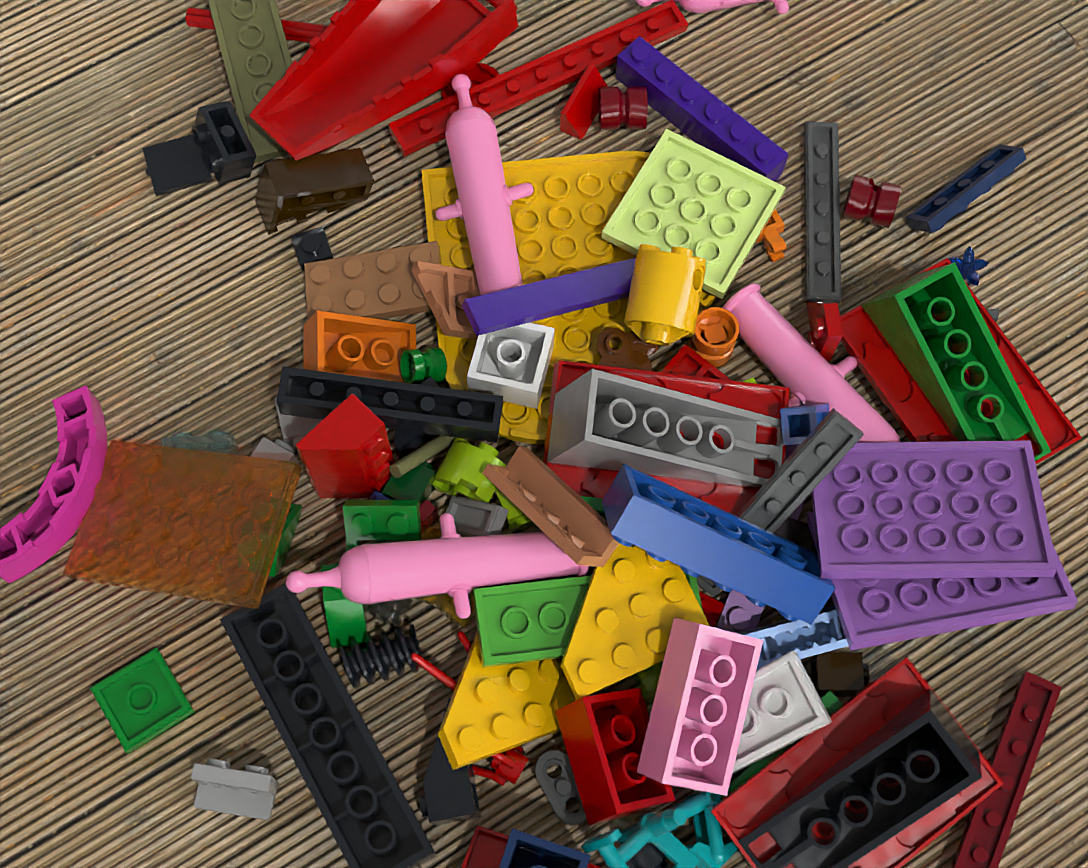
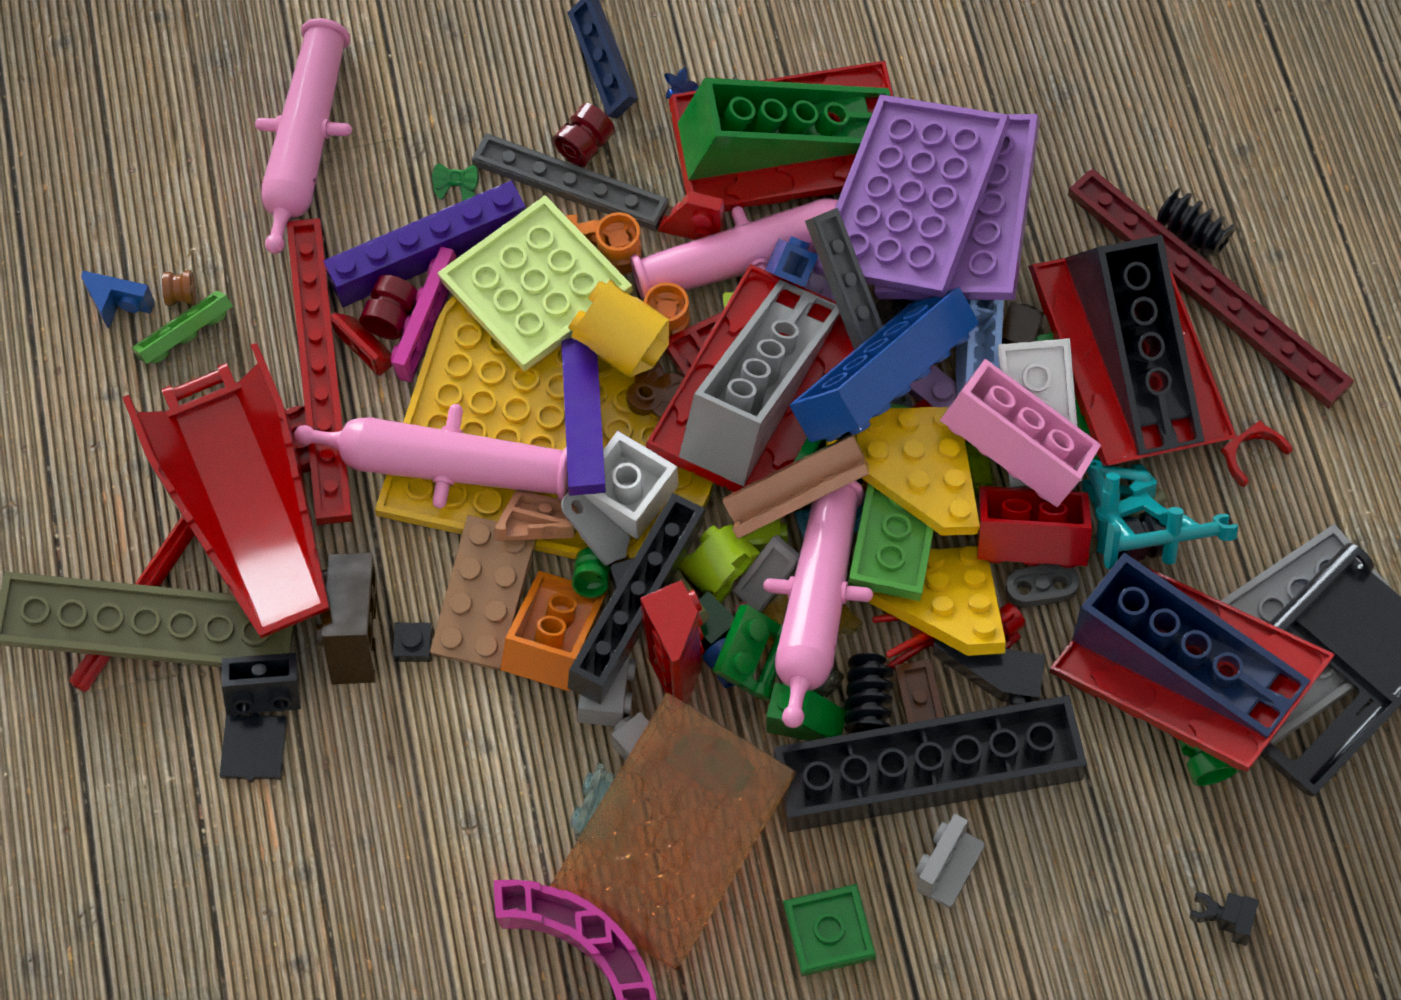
camera: 65 degrees left, 5 degrees down
none -> dark pink plate [391,247,457,383]
none -> green piece [432,163,479,201]
none -> light grey piece [561,493,631,566]
none -> orange wheel [596,212,642,275]
none -> reddish brown plate [894,659,945,724]
none -> black piece [1157,188,1236,258]

